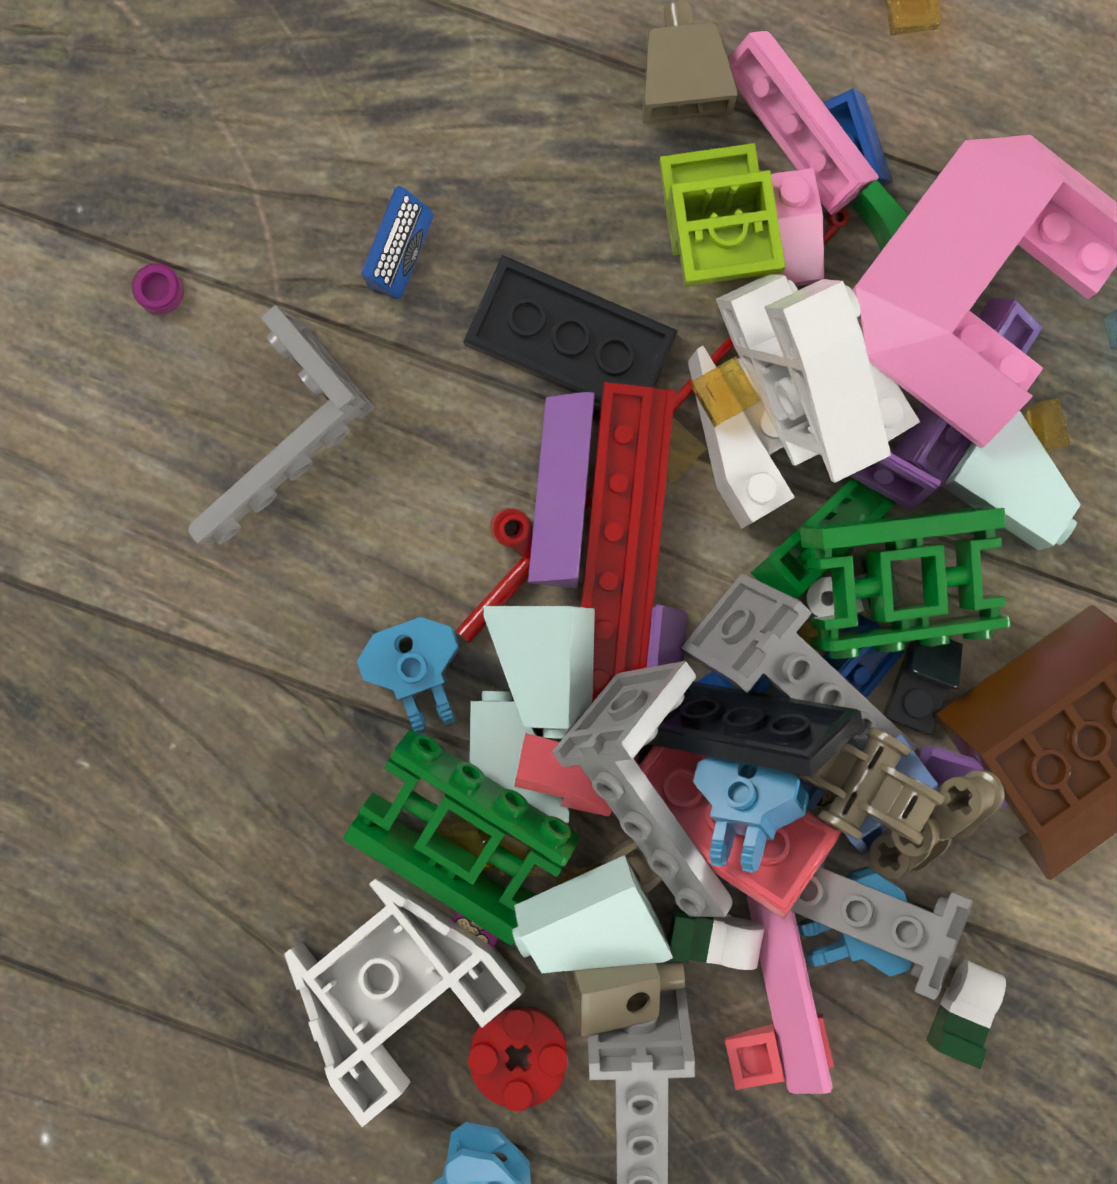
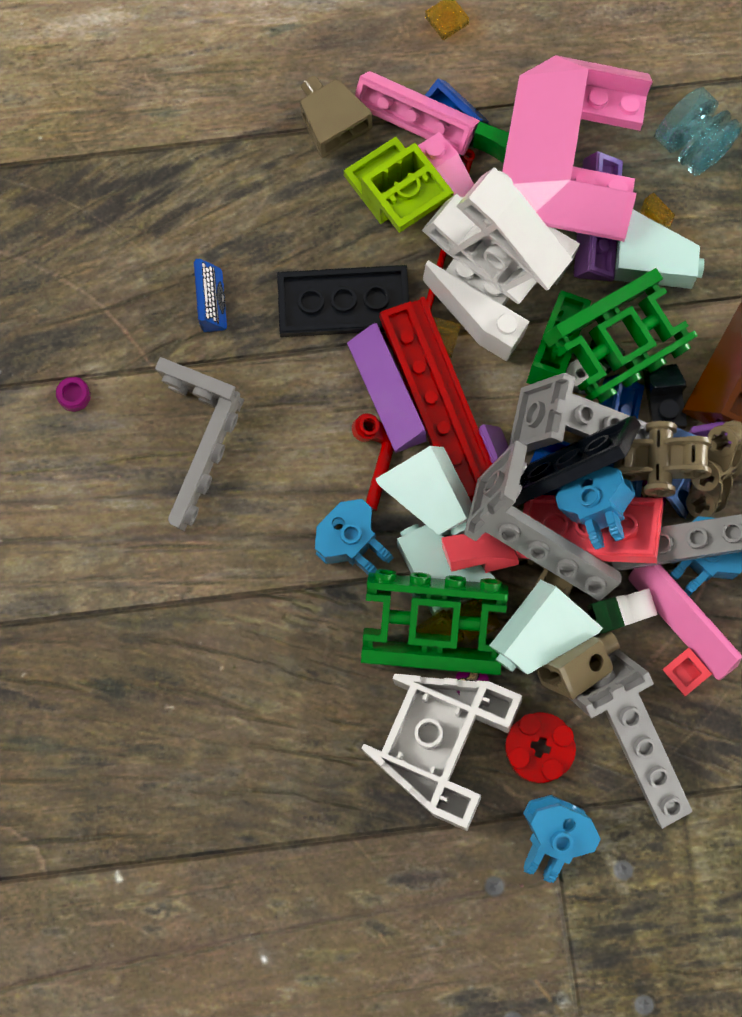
camera: 25 degrees left, 10 degrees down
clear yellow tile [690,357,761,428] -> none
medium lavender slope [850,452,941,511] -> none

